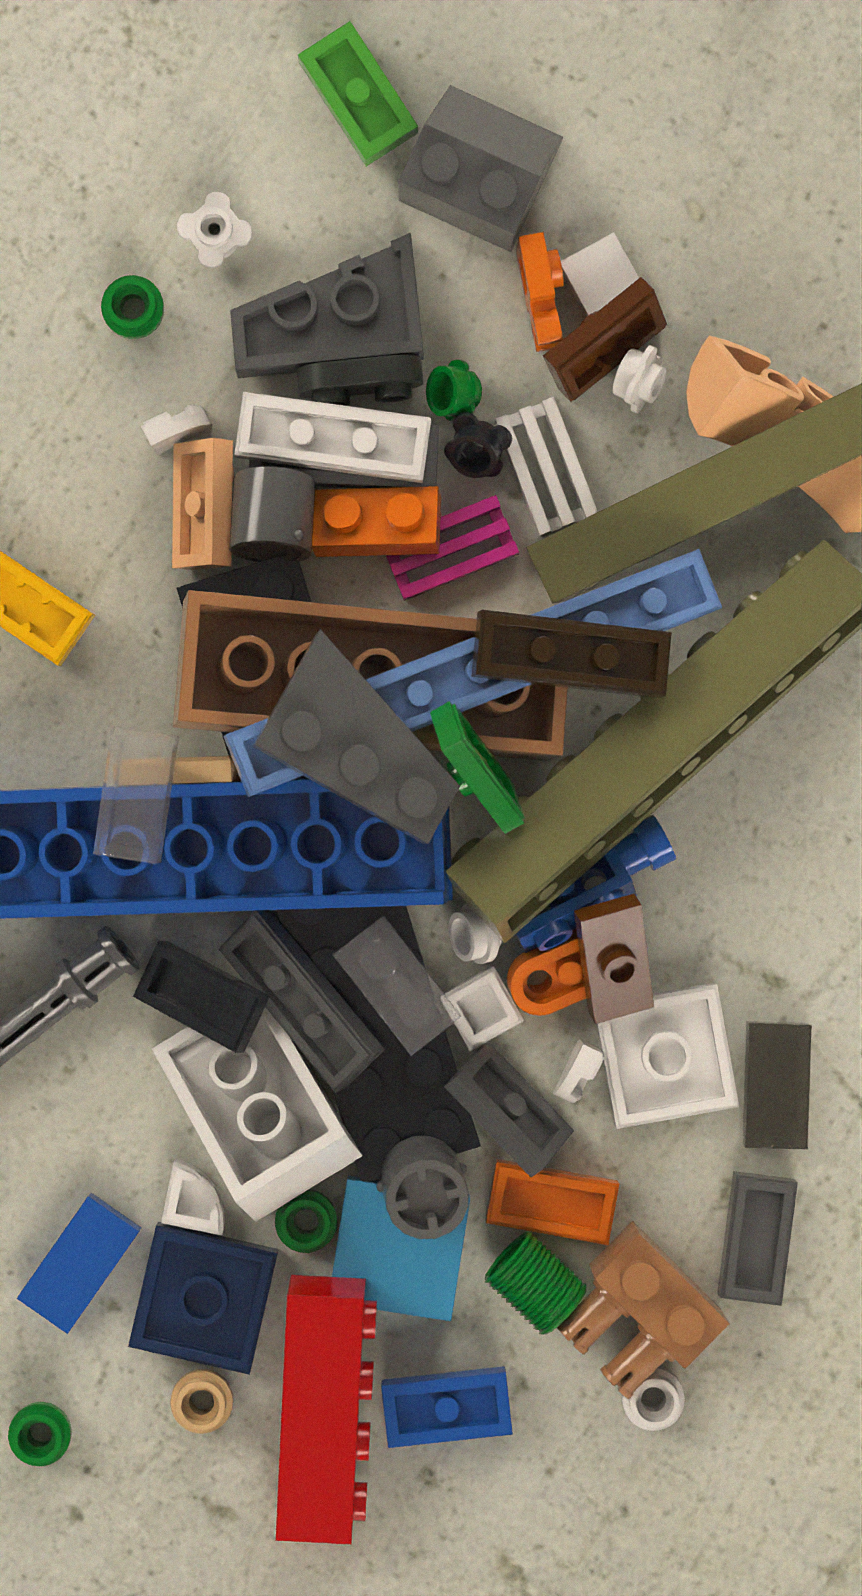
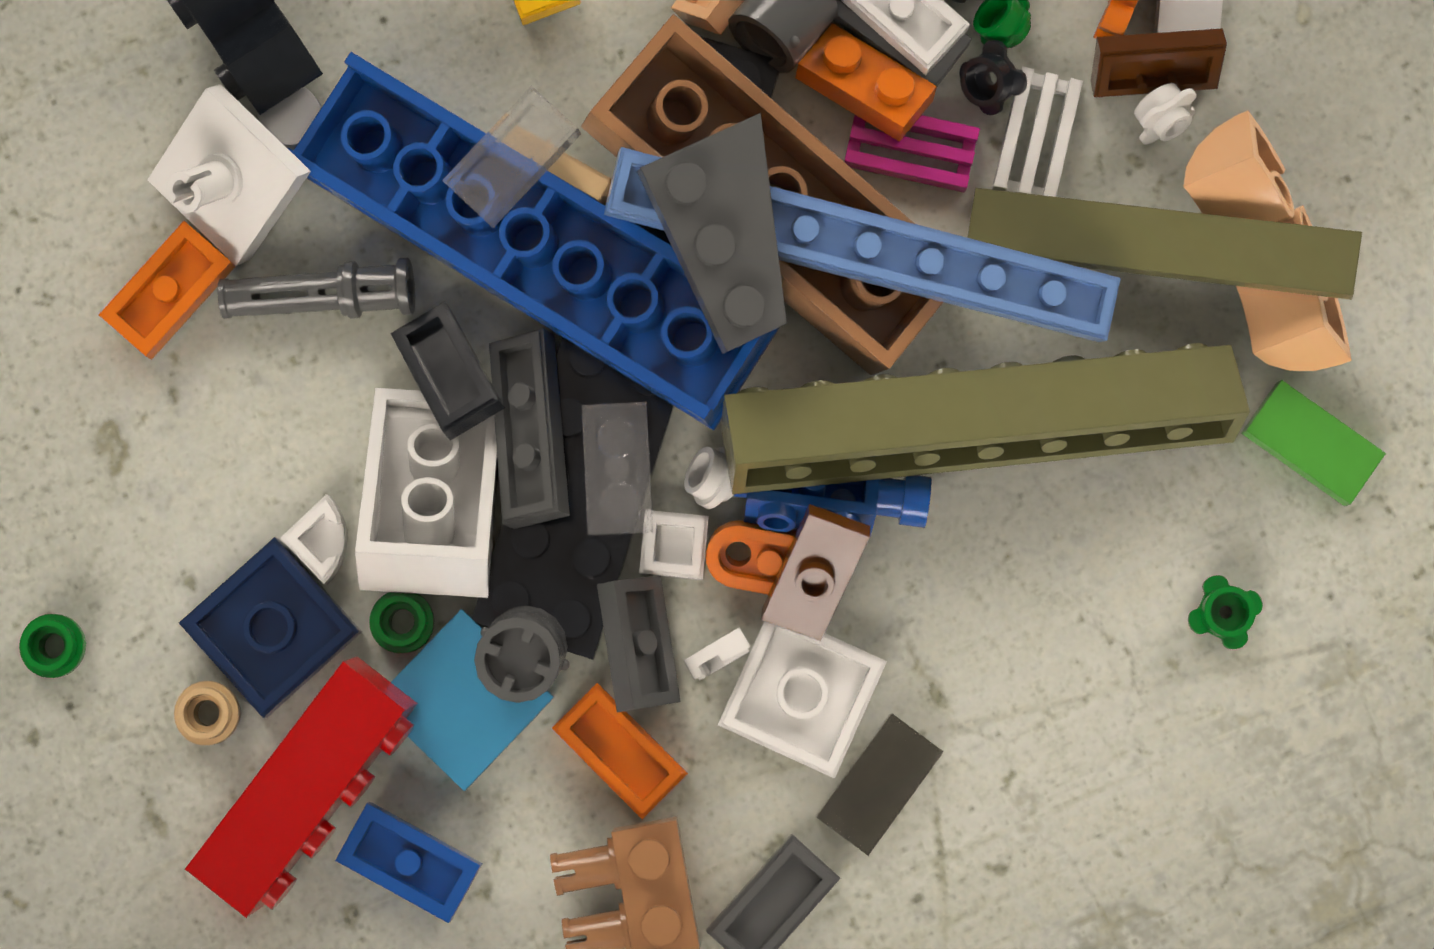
camera: 30 degrees right, 5 degrees down
blue tile [16,1193,141,1334] -> none
green plate [430,701,525,834] -> none
dark brown tile [471,610,672,698] -> none
green piece [485,1232,587,1335] -> none

